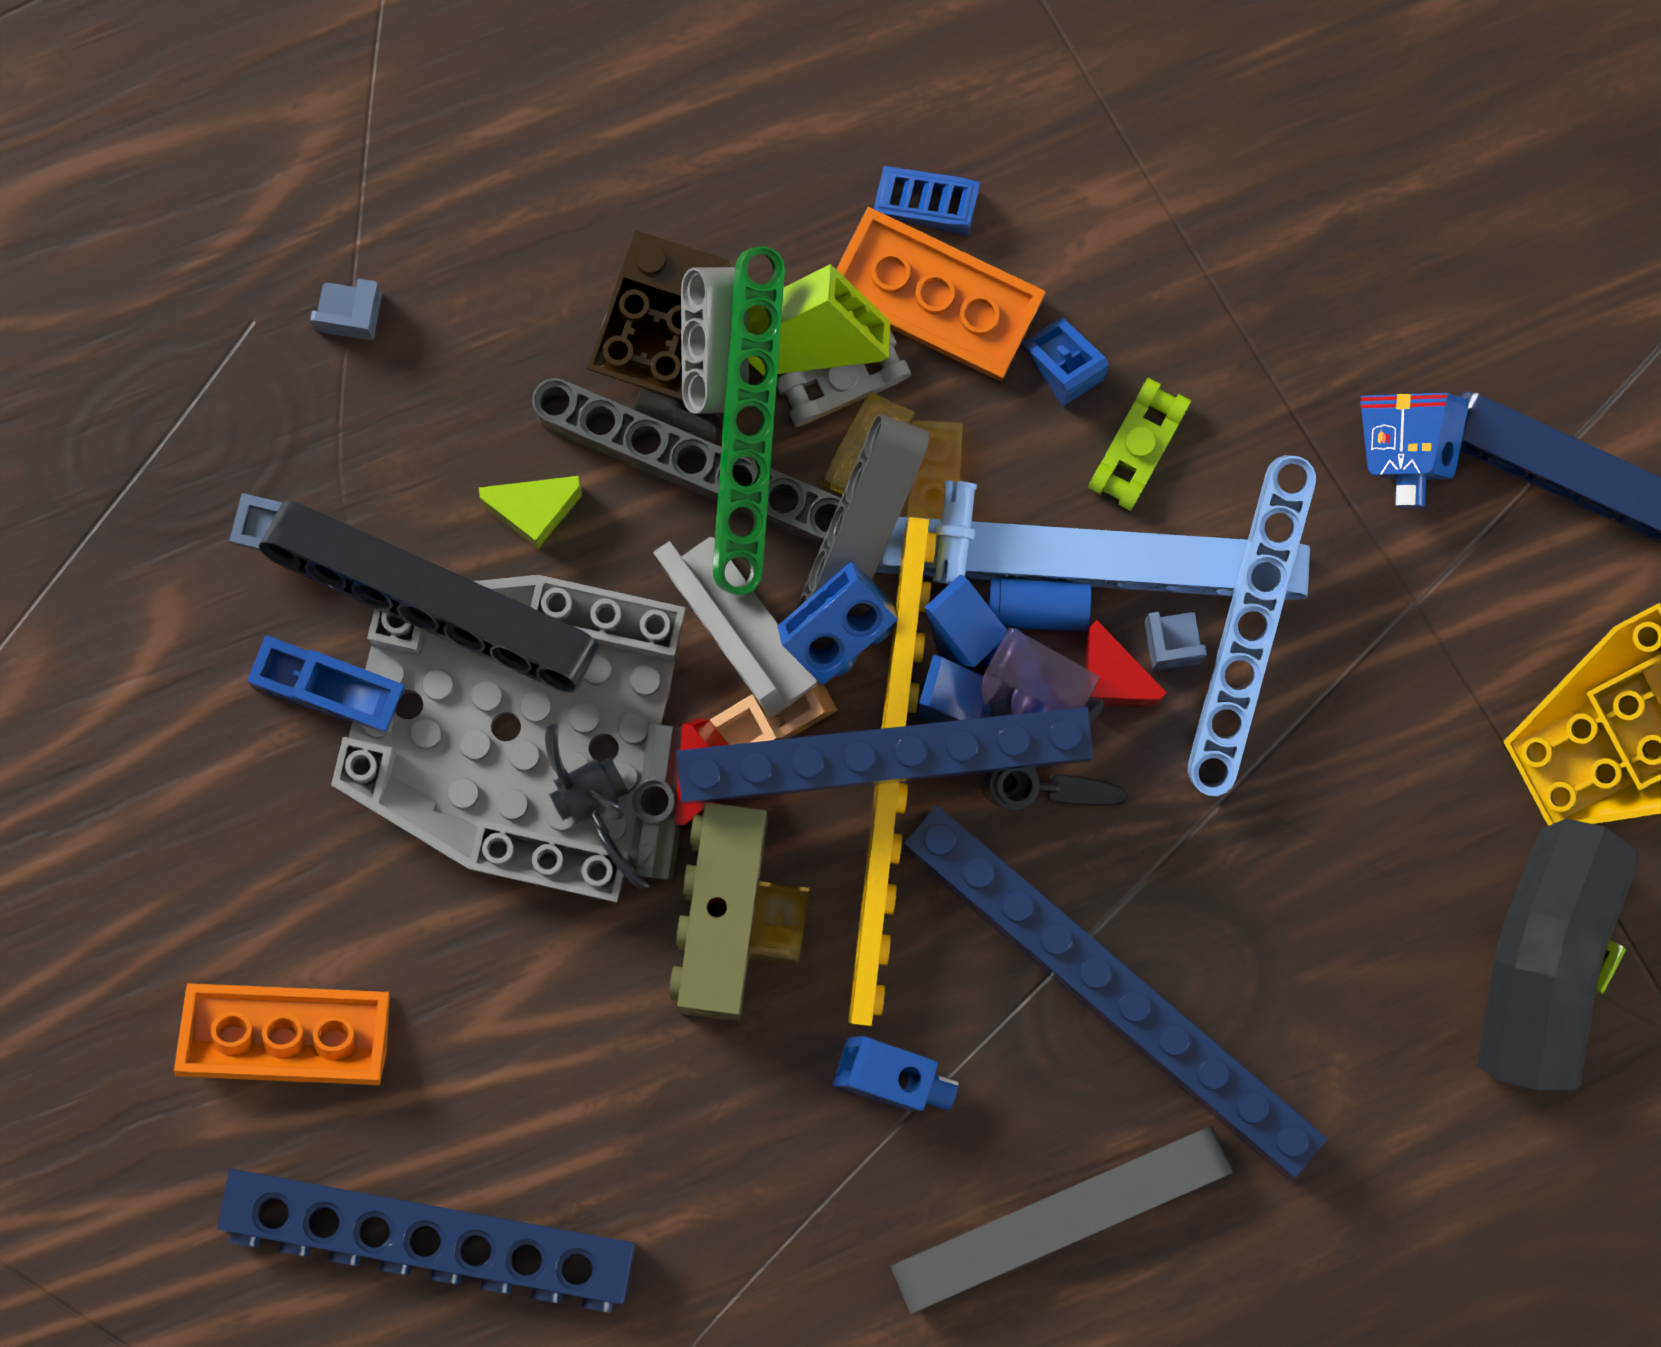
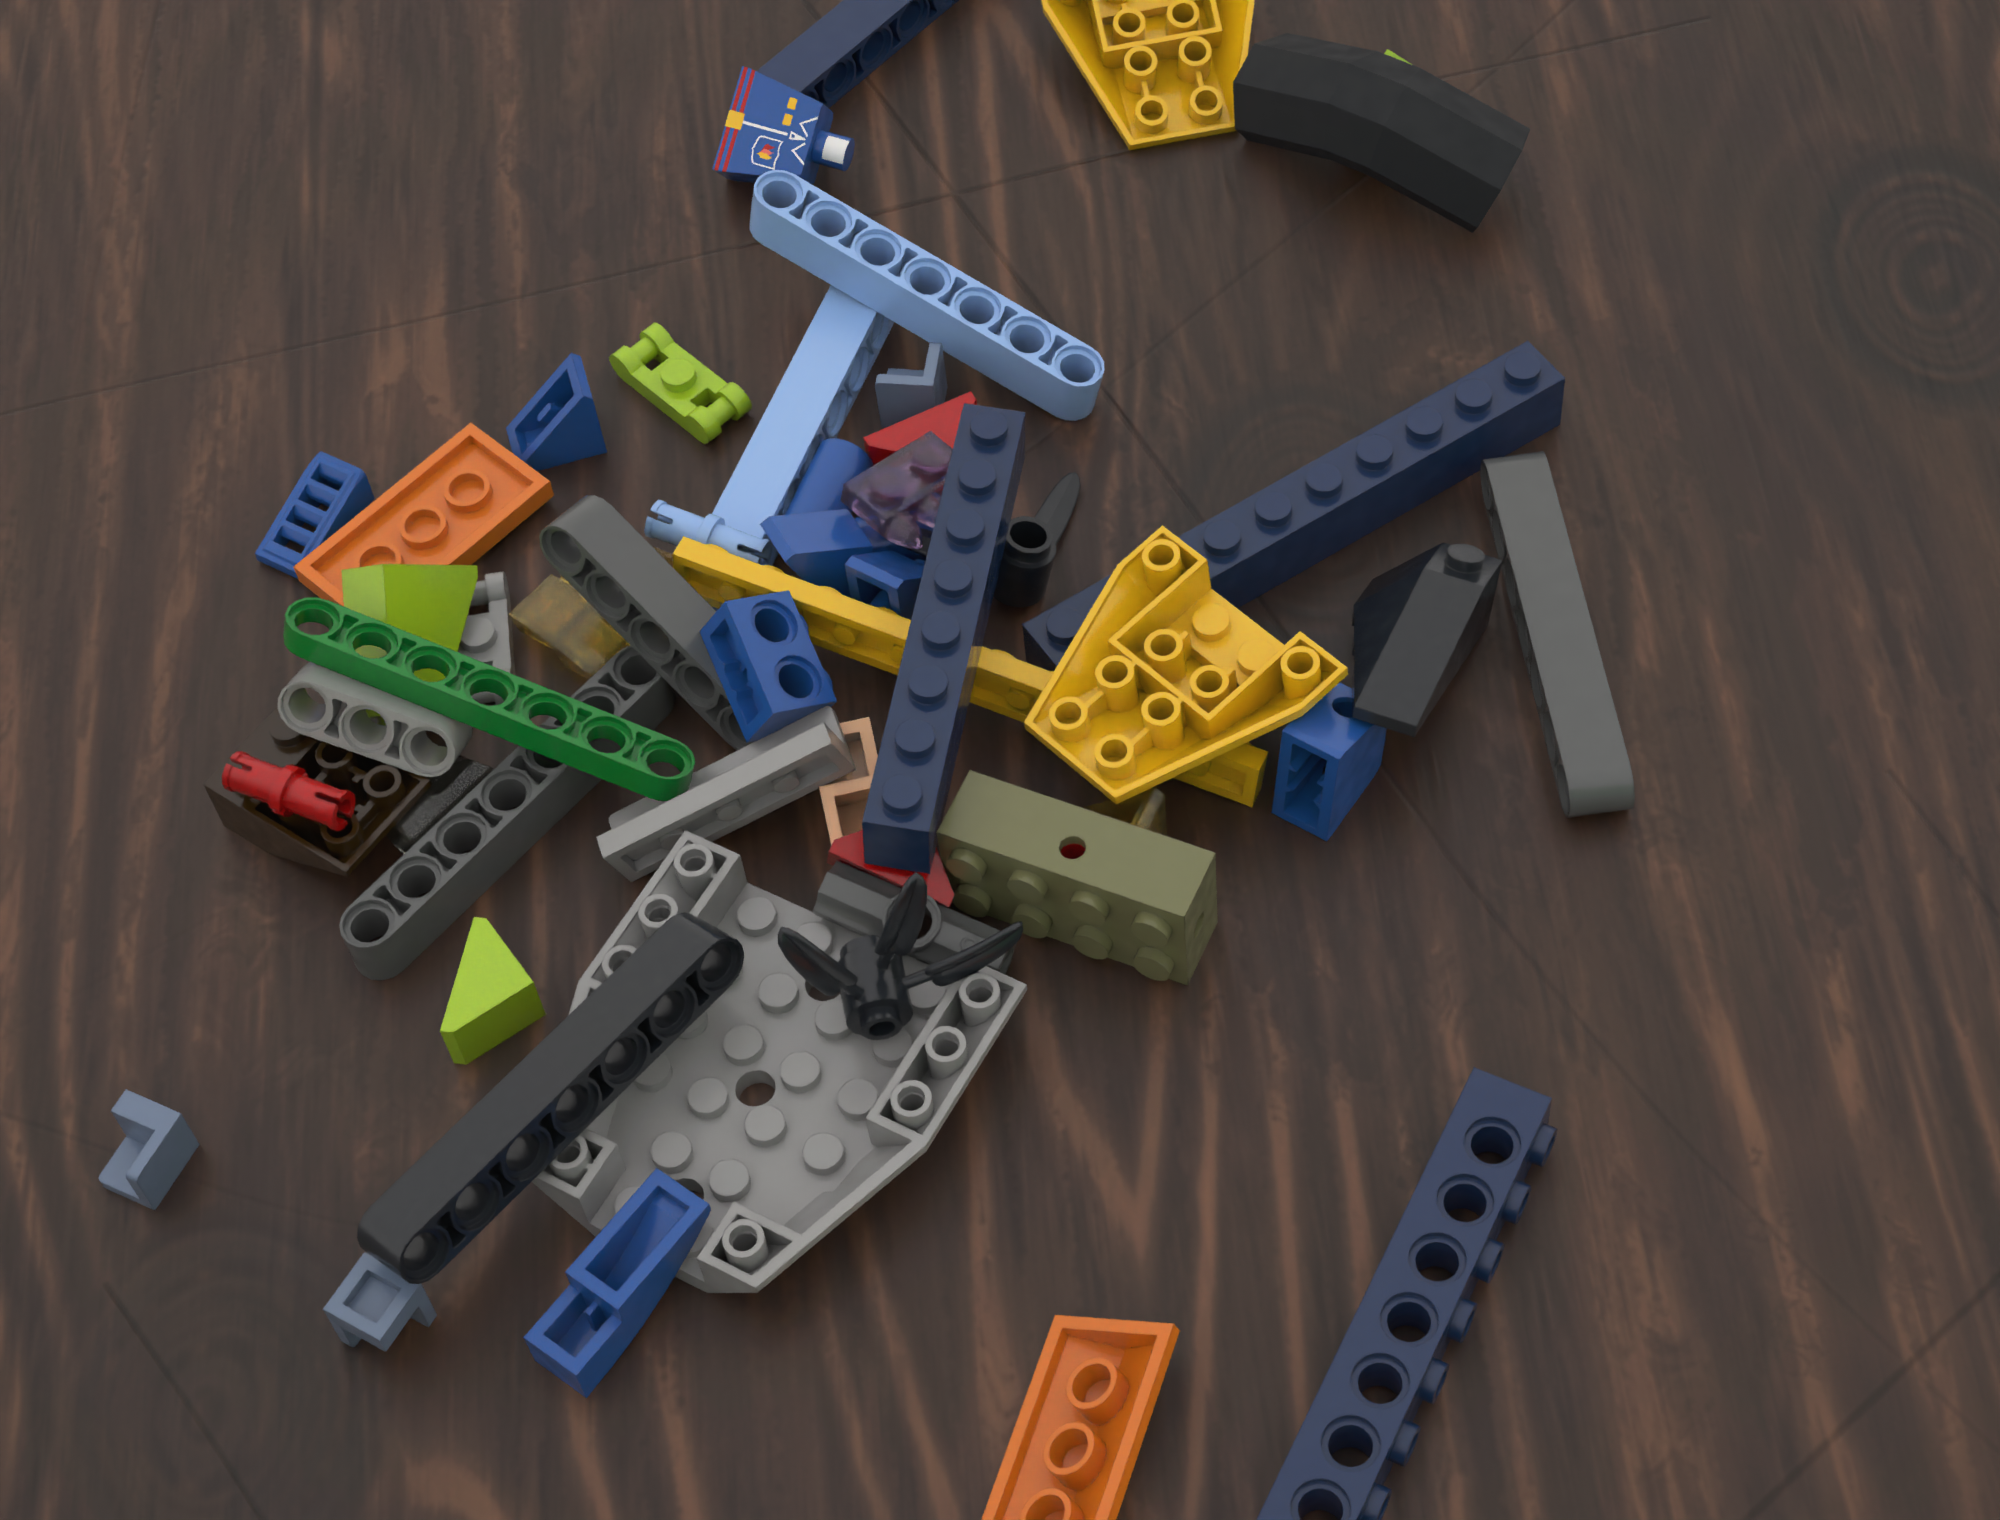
camera: 65 degrees left, 25 degrees down
none -> red pin [222,751,356,831]
none -> yellow wedge [1024,525,1348,804]
none -> black wedge [1352,543,1503,737]

